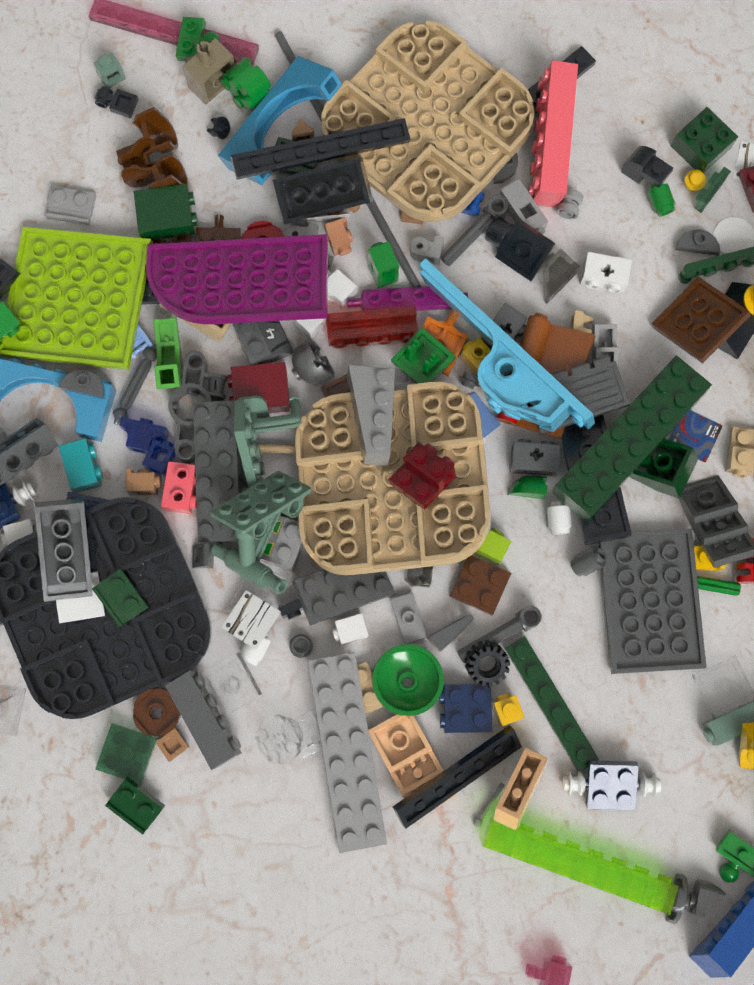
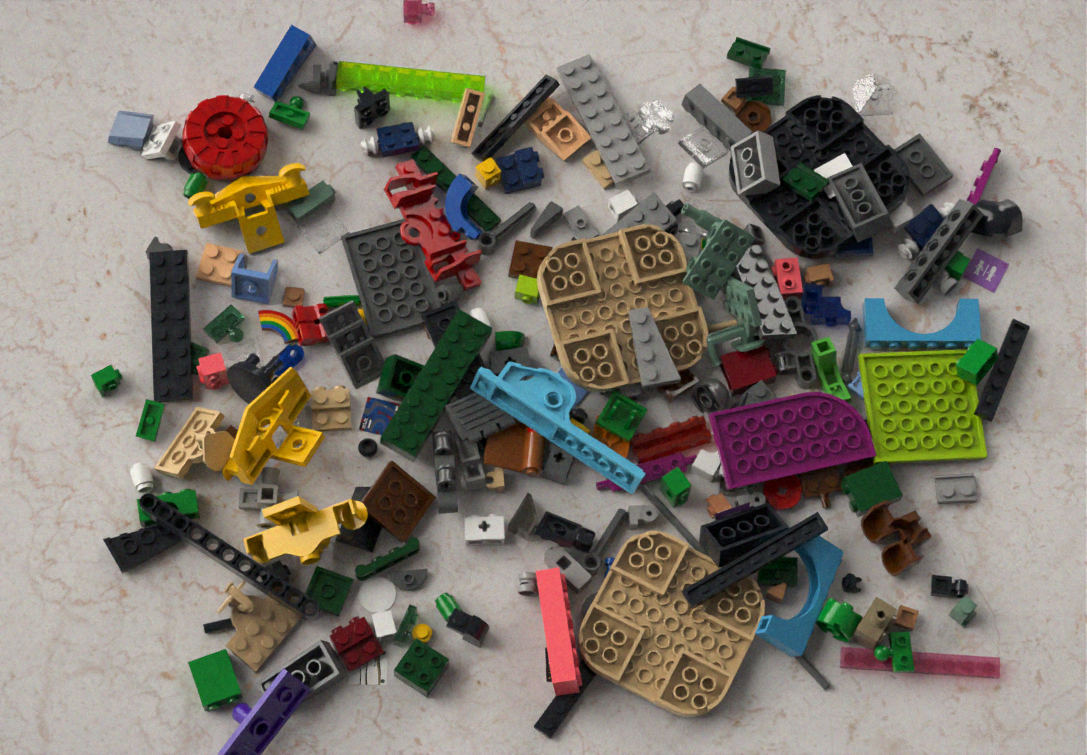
camera: 165 degrees right, 10 degrees down
dark grey plate [58,370,105,399] -> none
teal brick [59,438,103,493] -> none
white sticker [221,590,281,650] -> none
dark grey plate [289,634,313,658] -> none
green dish [372,644,444,716] -> none
dark red plate [388,442,457,510] -> none
black tyre [464,640,510,687] -> none
none -> black plate [354,86,390,129]
none -> black plate [358,438,378,457]
none -> white brick [372,609,397,643]
none -> red piece [384,159,482,291]
none -> dark grey piece [432,430,458,514]
none -> blue arch [445,173,483,240]
none -> light grey slope [731,131,780,196]
none -> black plate [735,75,773,99]
none -> medium nougat plate [894,605,919,631]

